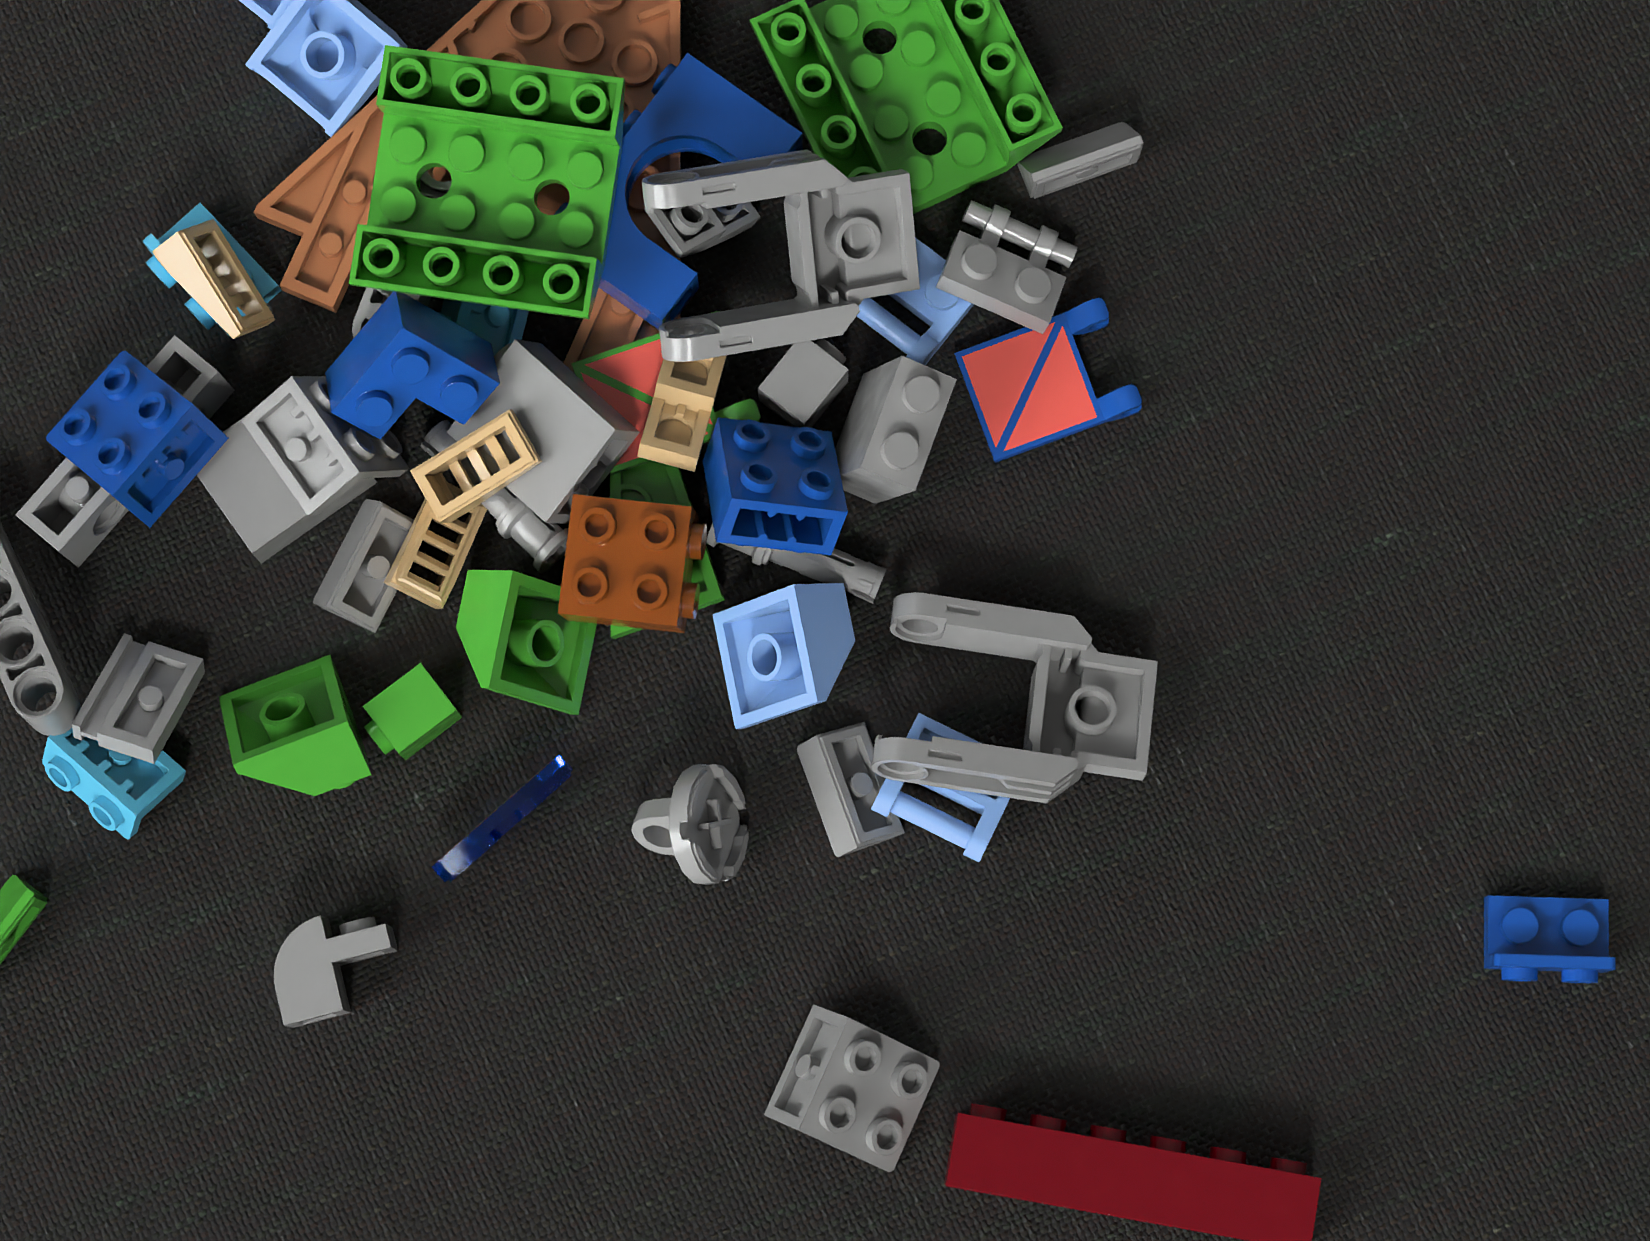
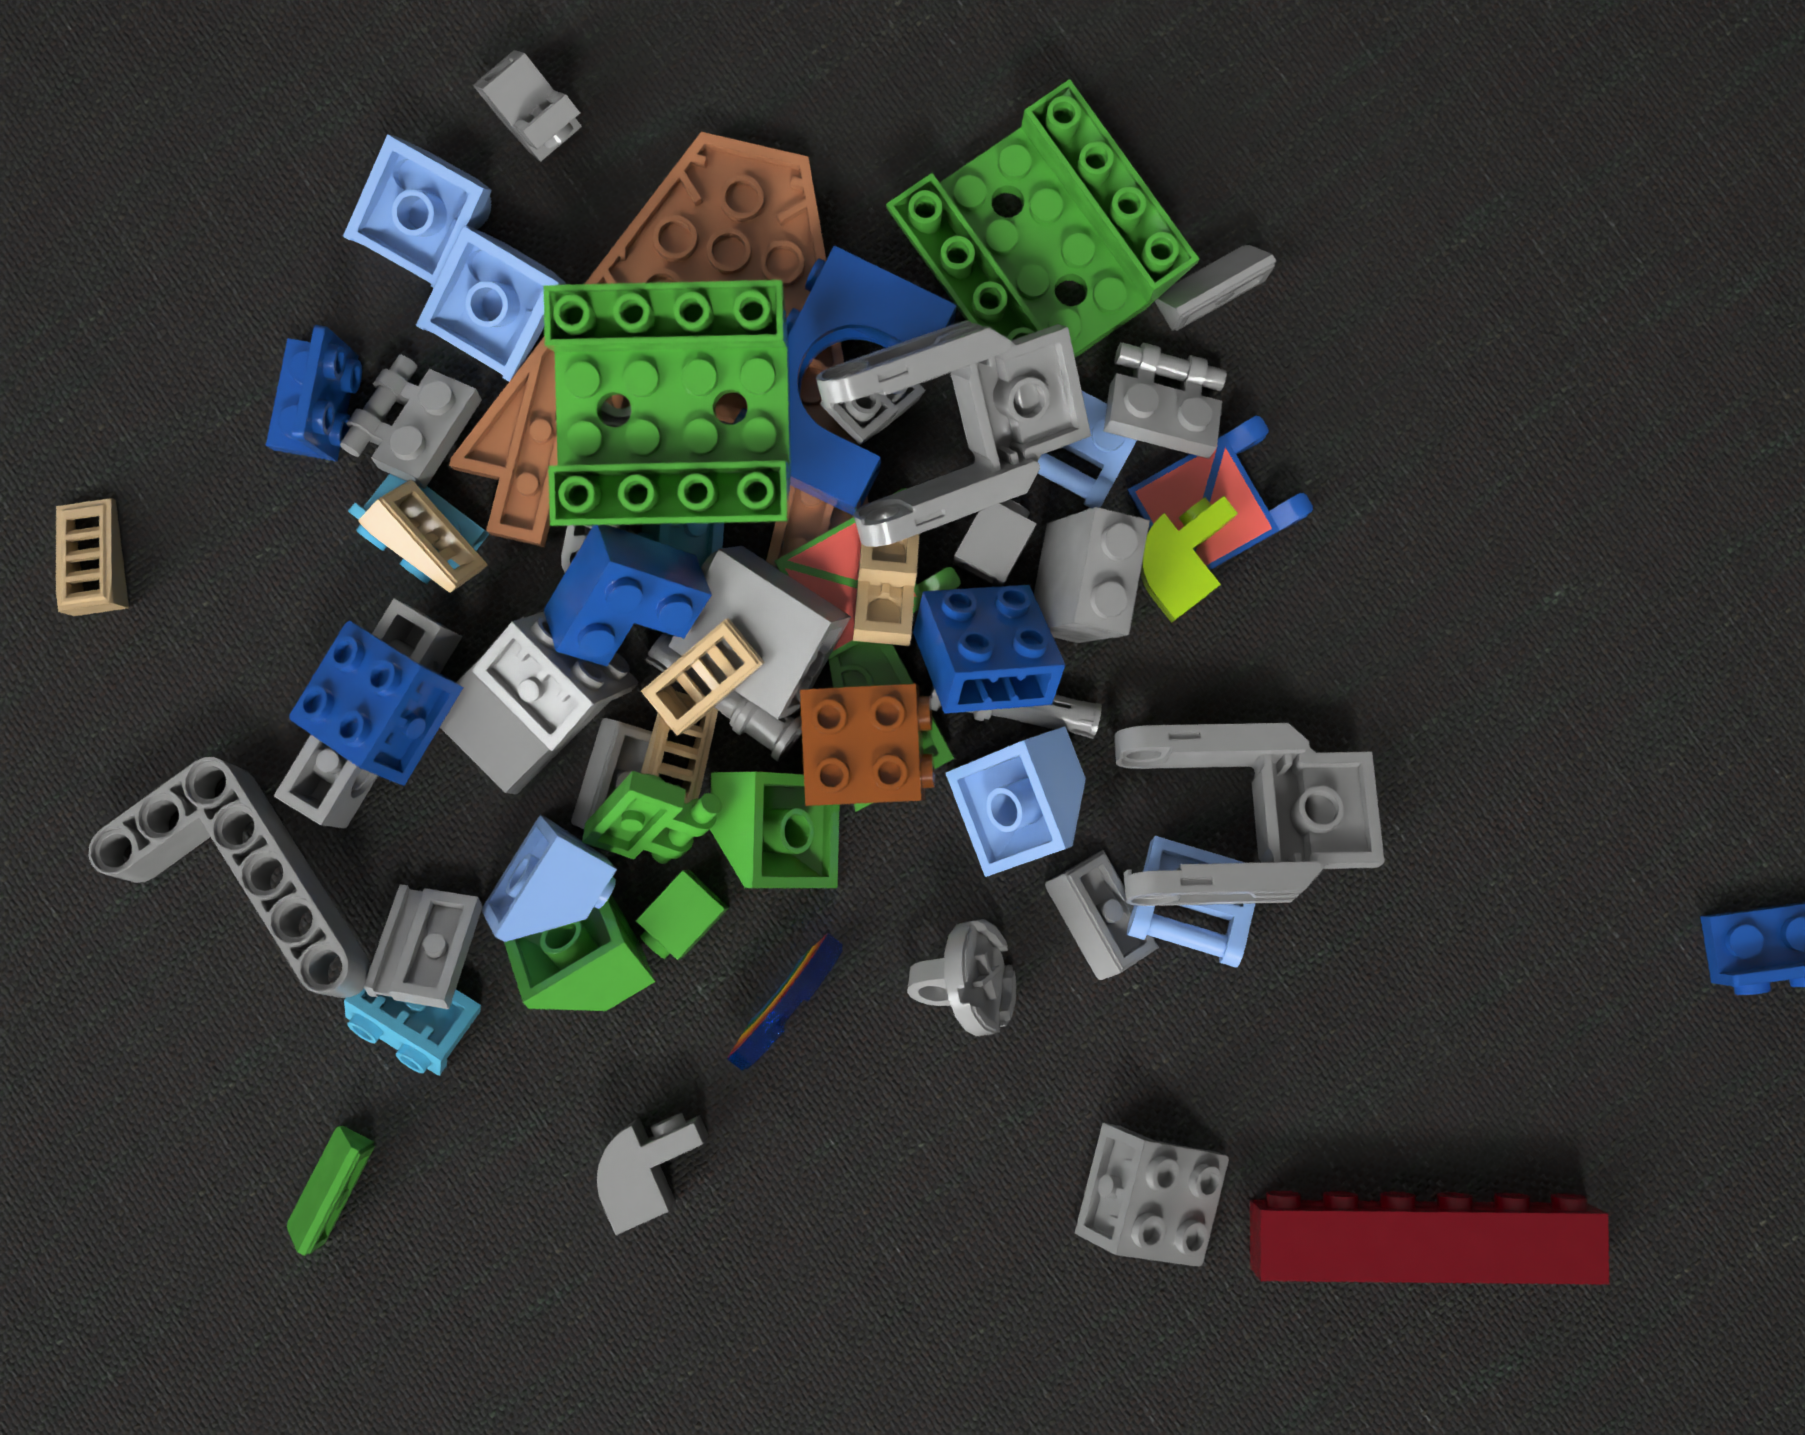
camera: 10 degrees left, 5 degrees up
none -> blue bracket [266,325,362,461]
none -> light grey plate [340,355,482,489]
none -> light blue slope [481,814,617,942]
none -> bright green plate [582,771,722,864]
none -> lime brick [1140,496,1238,623]

